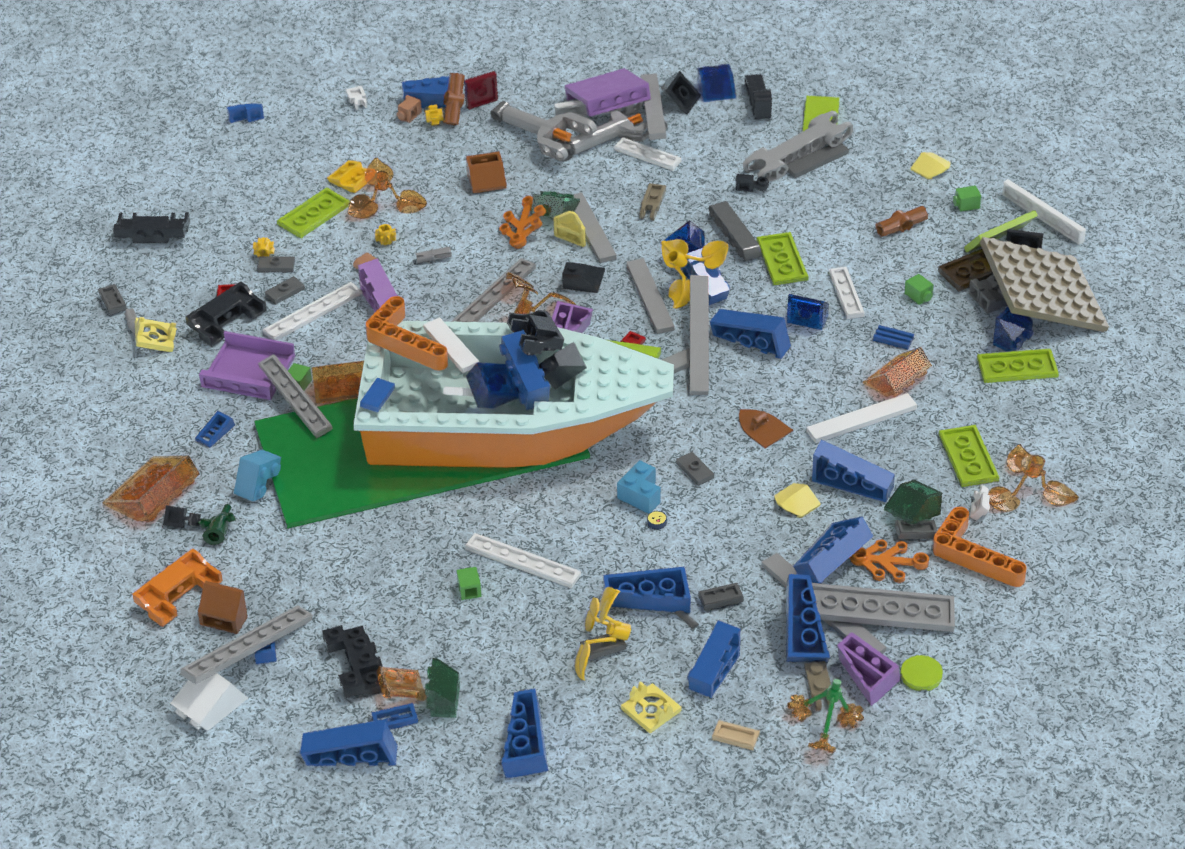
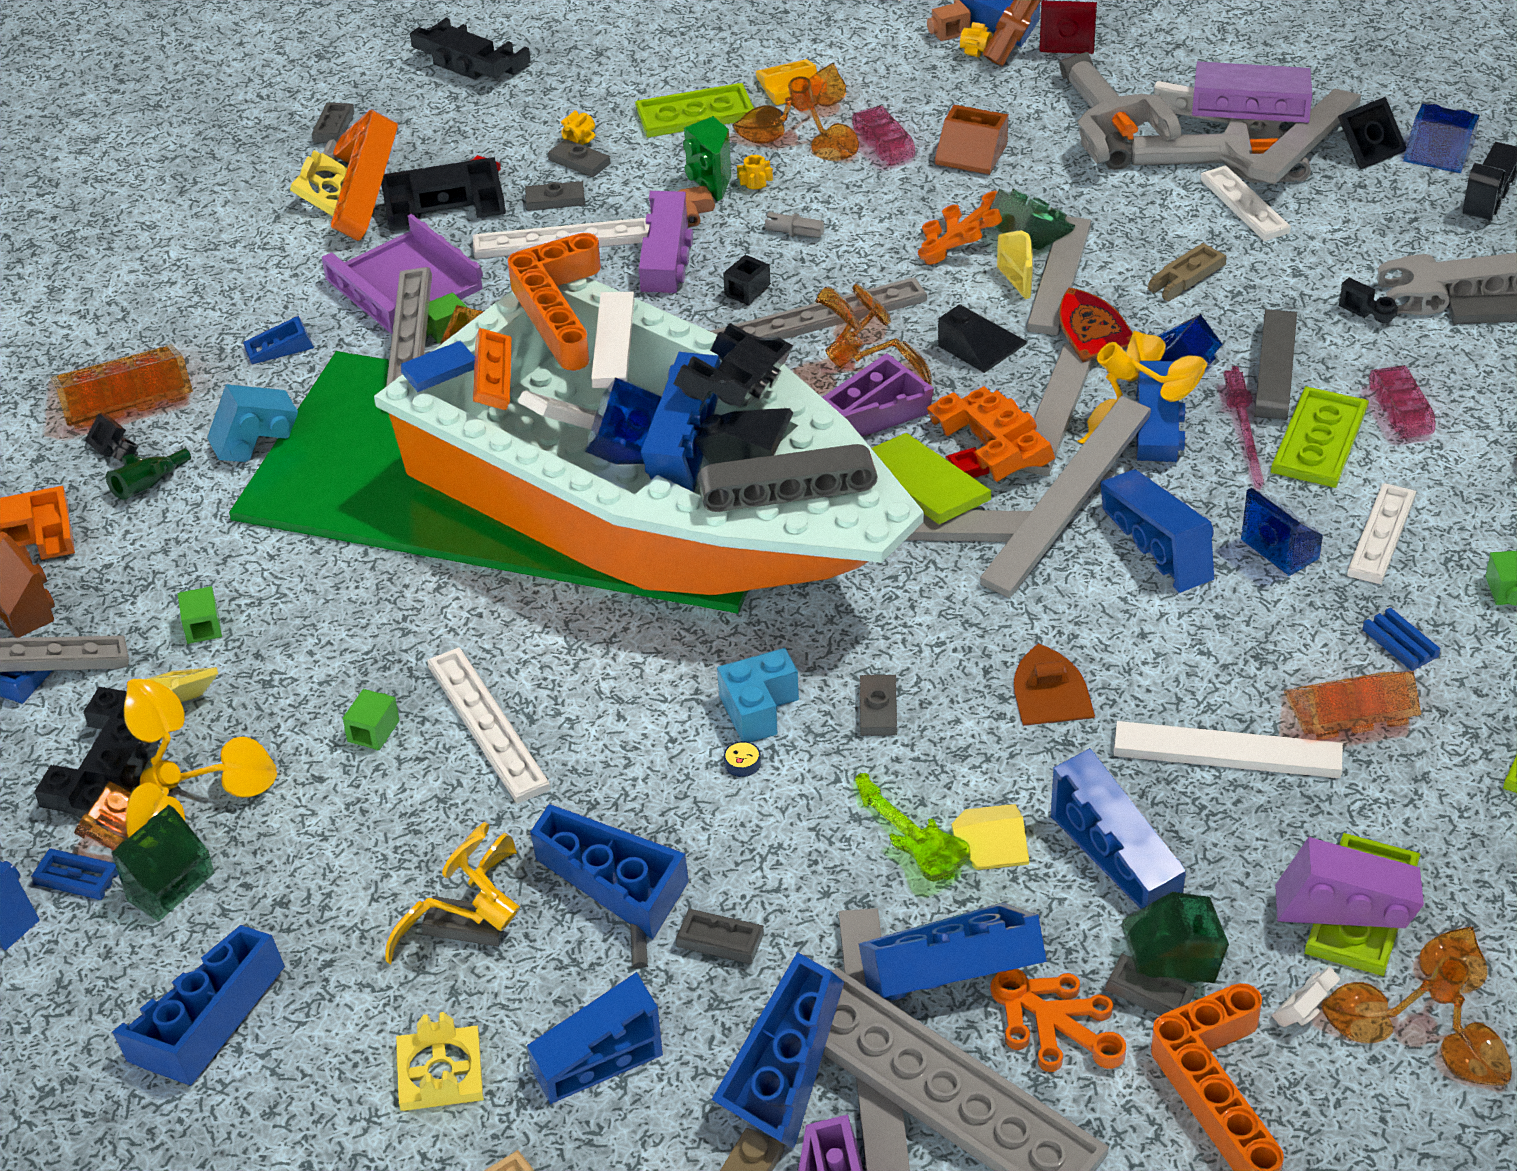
camera: 35 degrees right, 0 degrees up
none -> yellow plant [124,679,277,852]
none -> light yellow slope [146,667,218,702]
none -> bright green brick [177,586,222,644]
none -> orange beam [331,109,398,241]
none -> orange tile [473,328,512,410]
none -> green slope [683,116,732,201]
none -> dark grey beam [697,444,878,512]
none -> black brick [723,254,771,306]
none -> clear pink beam [852,105,916,166]
none -> clear neon green piece [855,773,971,882]
none -> orange bracket [926,386,1055,482]
none -> shield [1059,287,1133,362]
none -> clear pink piece [1223,366,1264,490]
none -> medium lavender wedge [1275,837,1424,928]
none -> clear pink beam [1369,365,1436,439]

